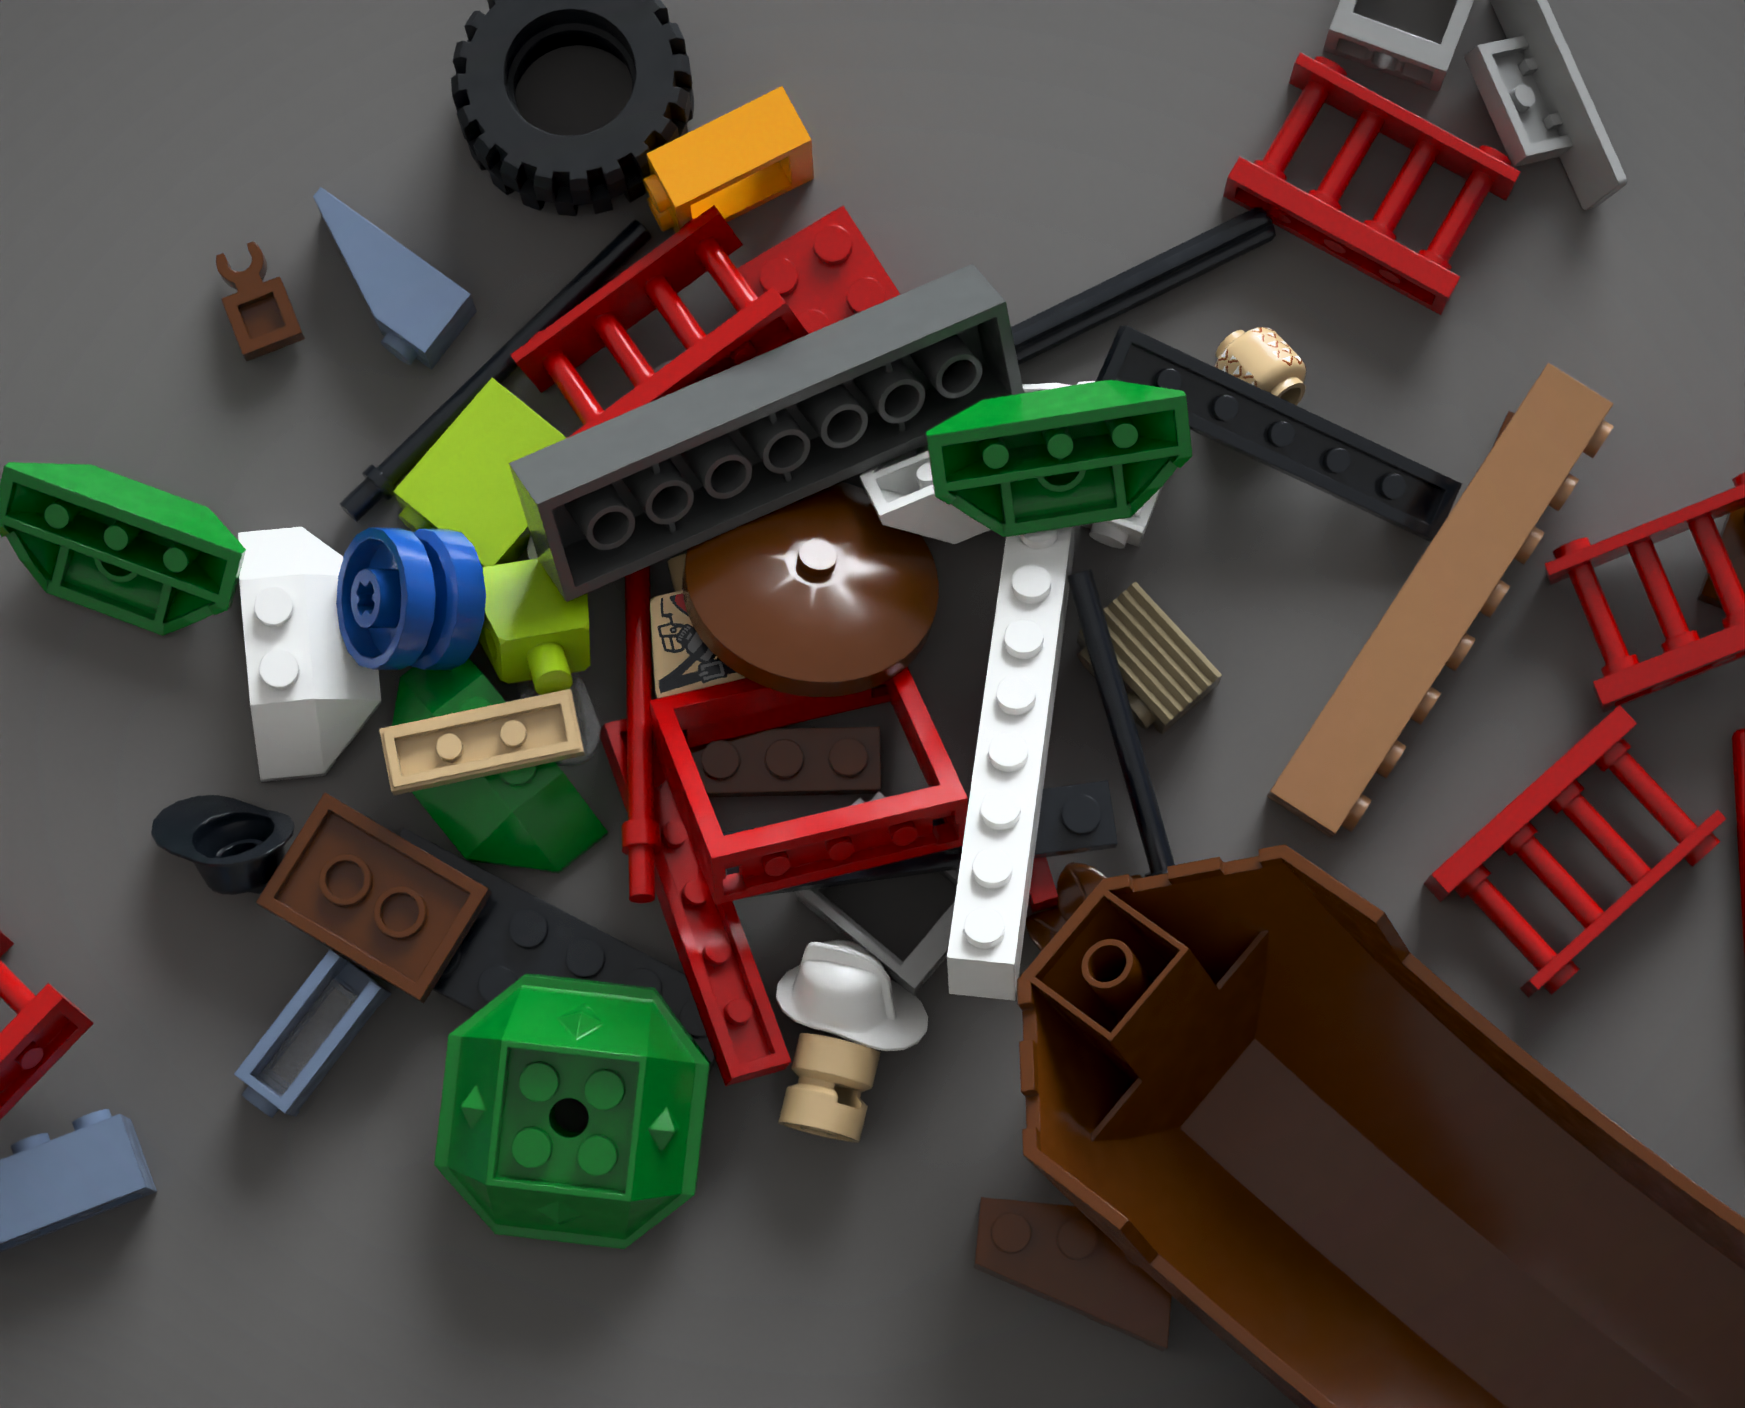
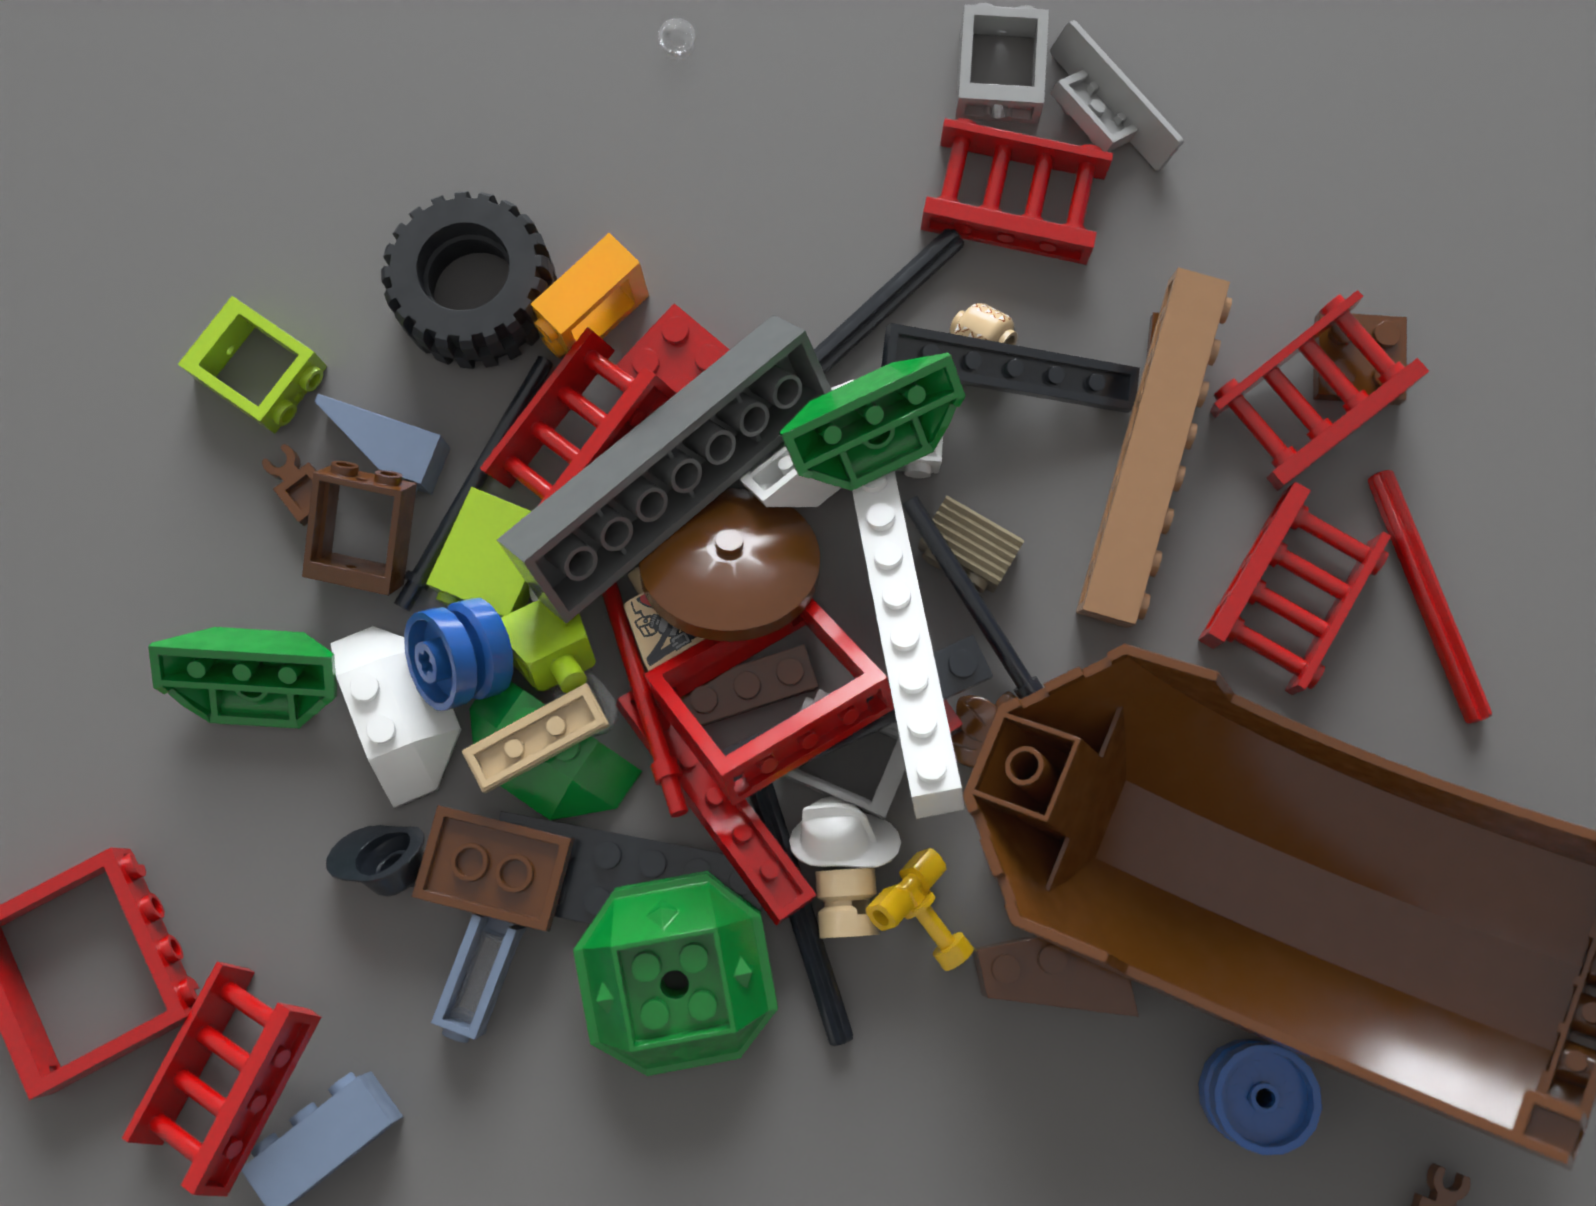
camera: 15 degrees left, 0 degrees up
none -> lime window [178,296,328,434]
none -> reddish brown window [302,461,417,596]
none -> black axle [750,783,853,1046]
none -> yellow bar [865,848,974,971]

